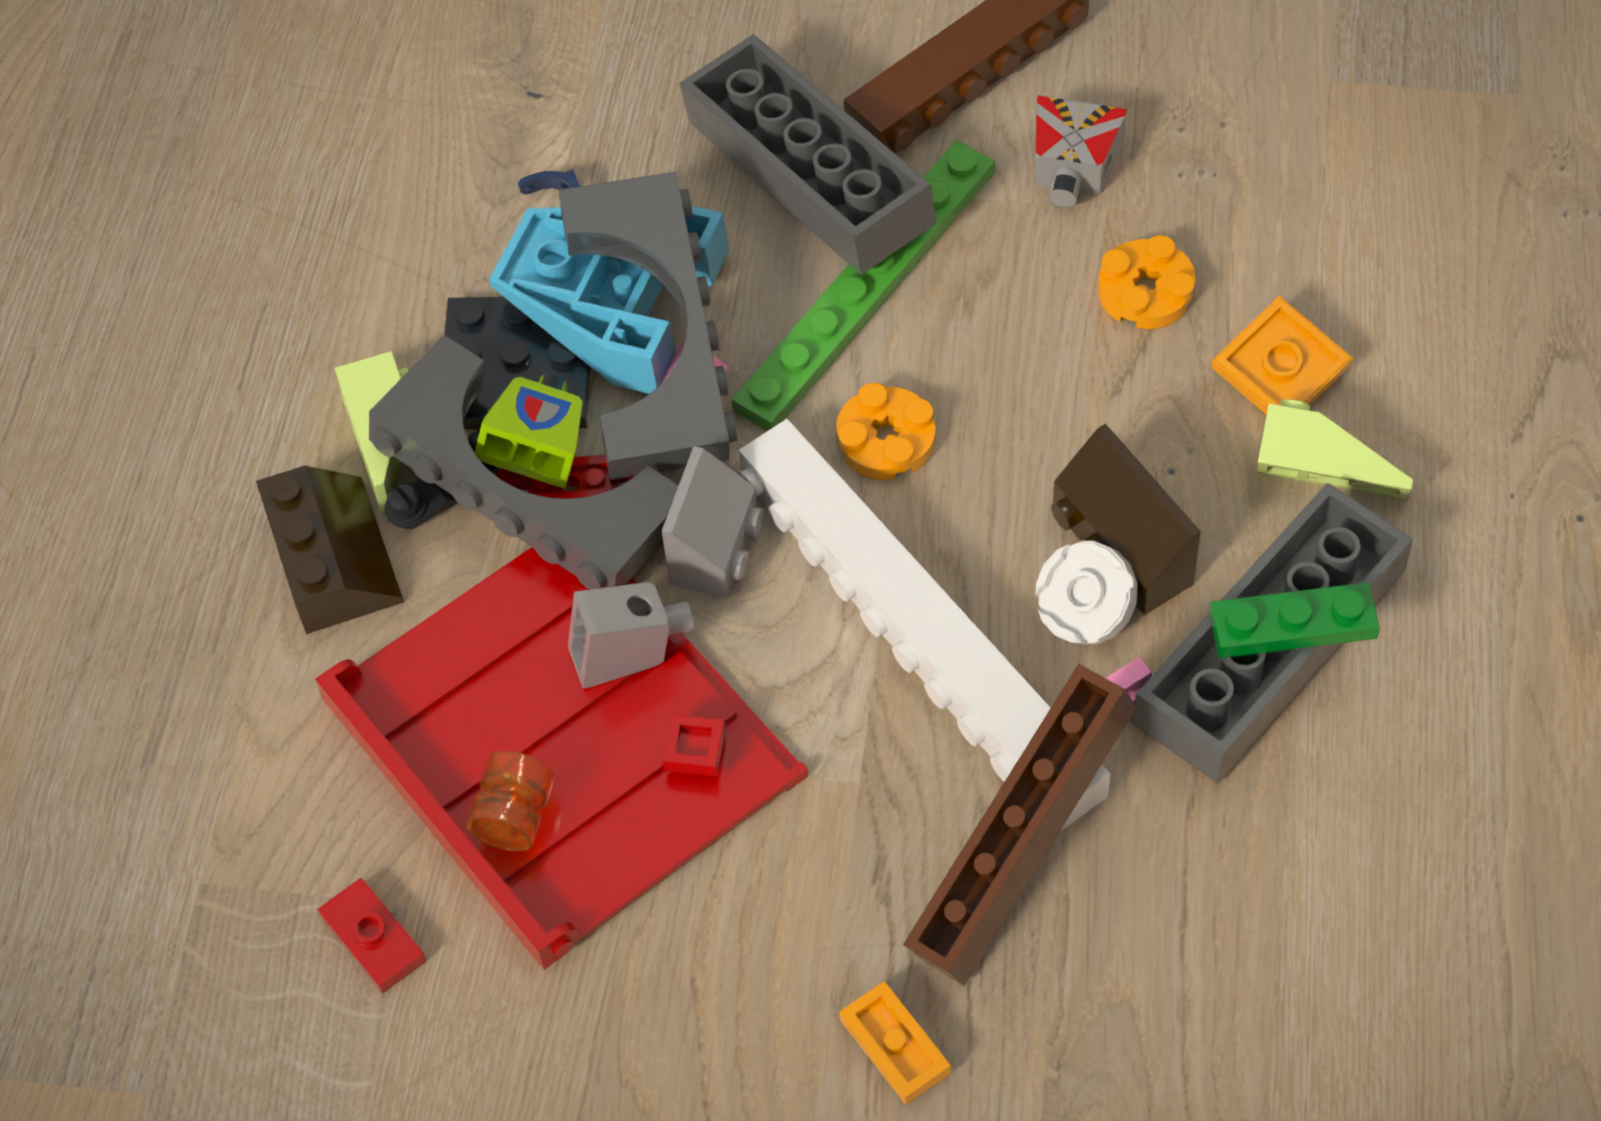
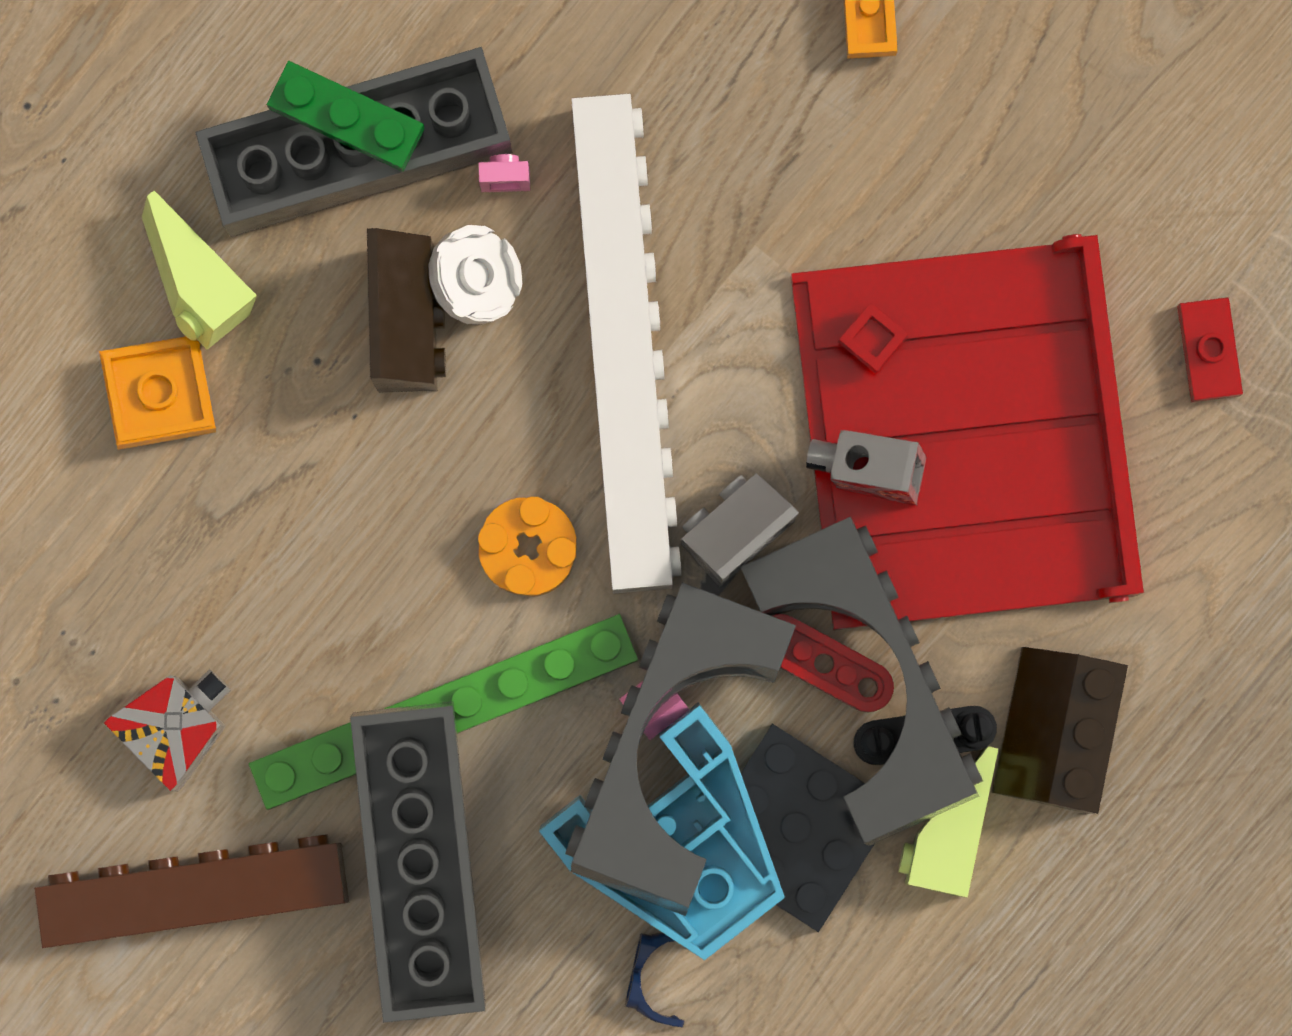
camera: 155 degrees left, 25 degrees up
clear orange wheel [465,751,555,851] -> none
lime torso [475,374,583,489] -> none
reddish brown brick [903,663,1137,986] -> none
light orange plate [1098,235,1196,329] -> none

